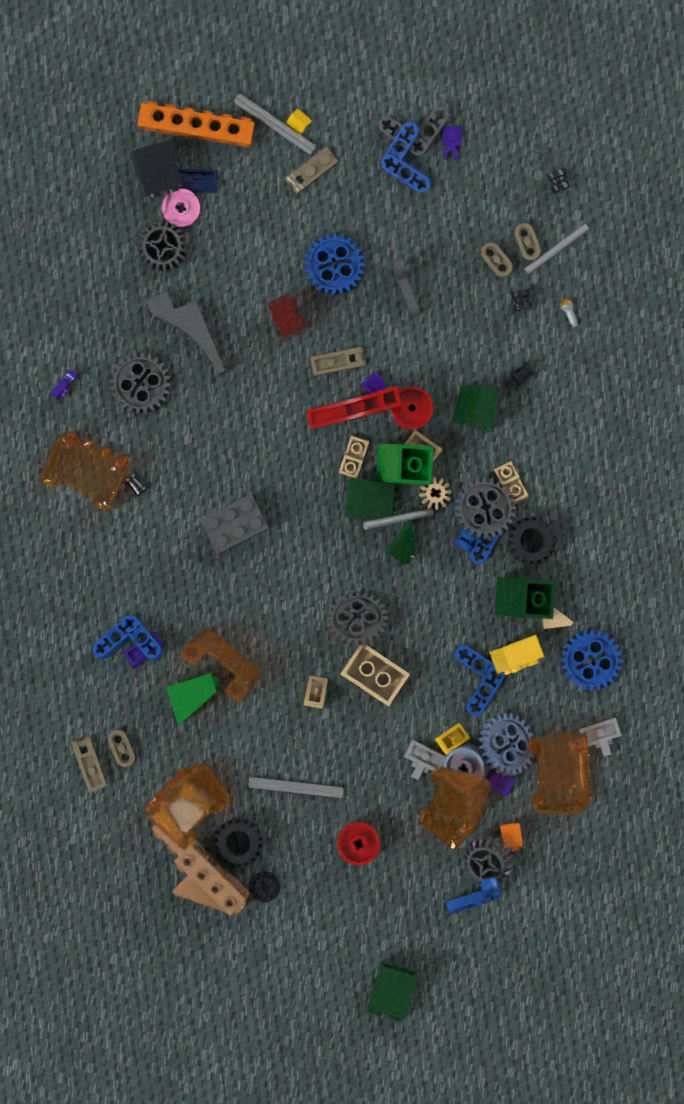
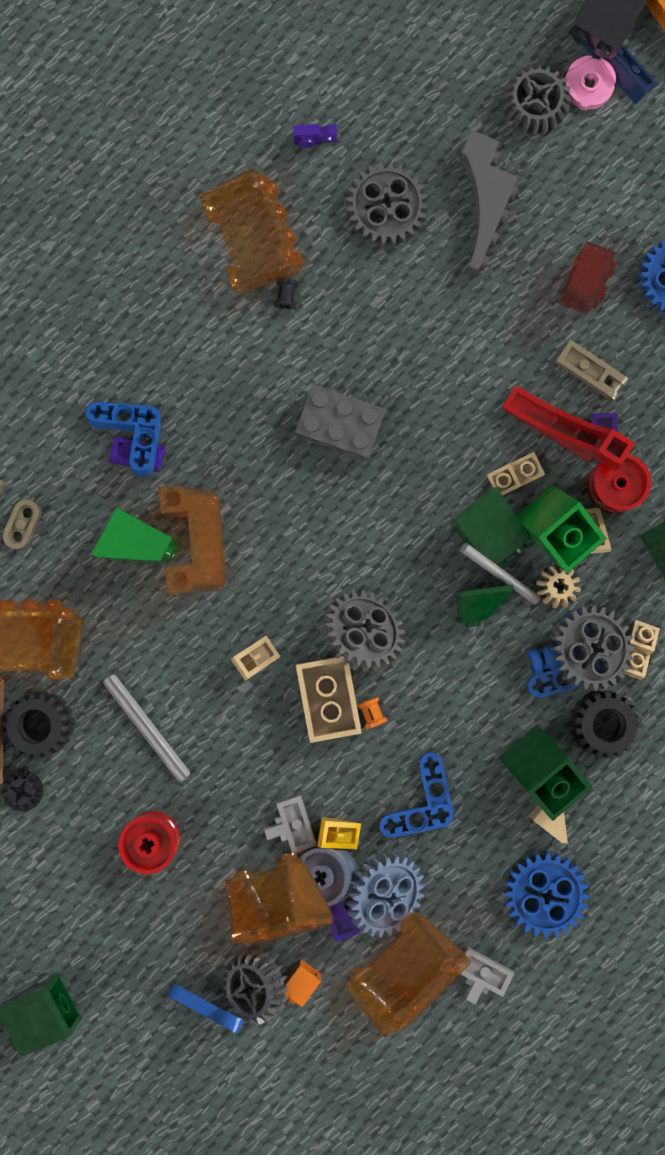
camera: 45 degrees right, 0 degrees up
yellow brick [489,635,544,675] -> none
none -> orange bush [357,696,387,729]

